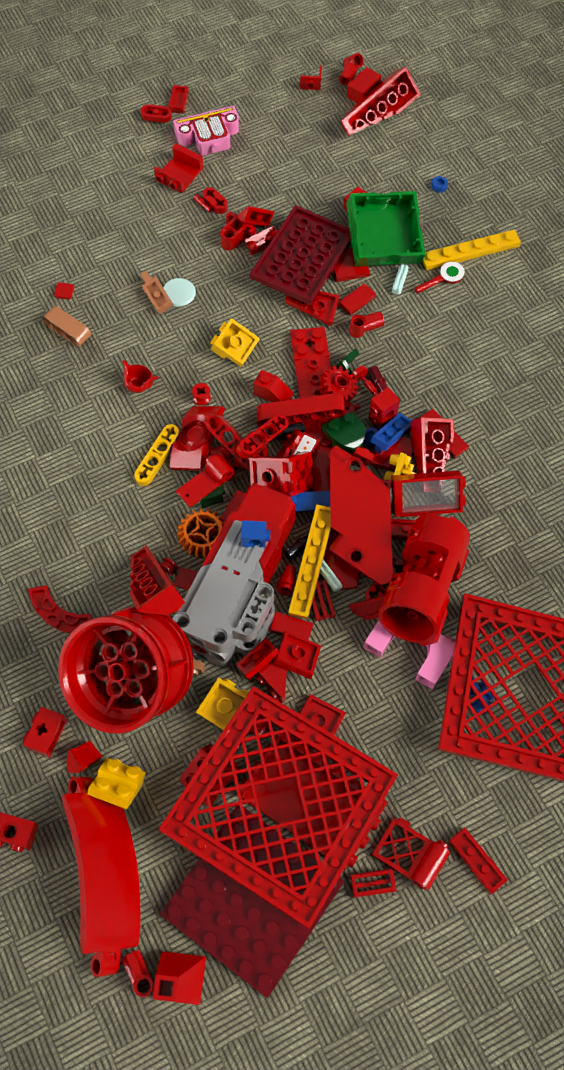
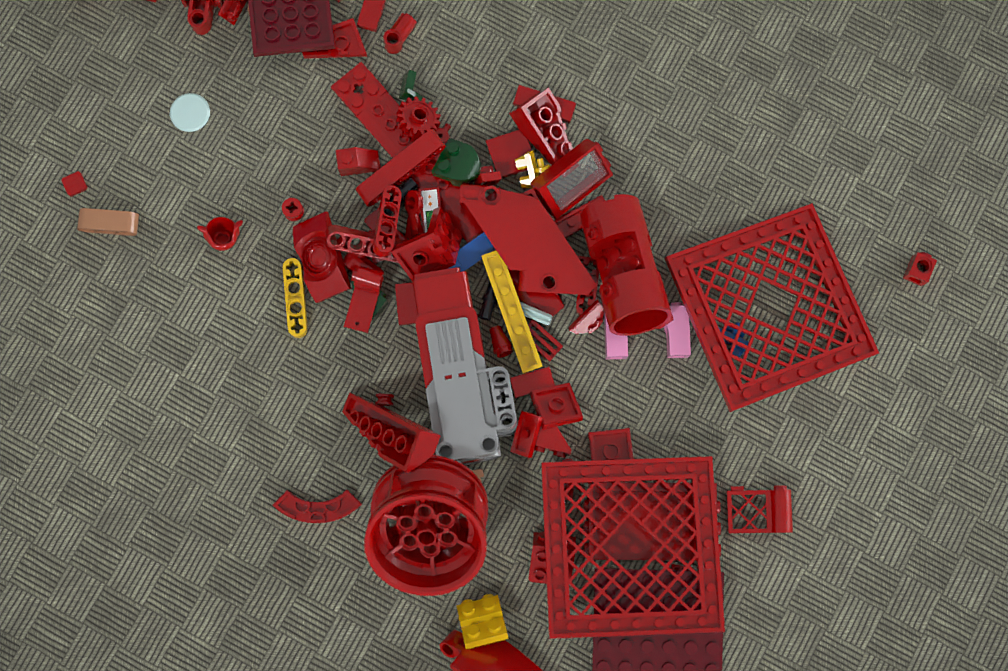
camera: 35 degrees left, 15 degrees up
red brick [23,707,67,758] -> none
red tile [67,741,102,773] -> none
nougat hinge [140,271,174,314] -> none
red tile [174,567,198,590] -> none
orange gear [177,508,225,559] -> none
yellow plate [196,677,249,731] -> none
yellow plate [210,318,260,367] -> none
blue brick [241,520,270,549] -> none
red tile [350,869,397,898] -> none
red wheel [352,366,378,396] -> none
blue tile [364,428,378,447] -> none
dark red axle [368,366,388,393] -> none
red brick [368,387,400,430] -> none
blue hinge [371,413,412,454] -> none
red tile [448,827,508,895] -> none

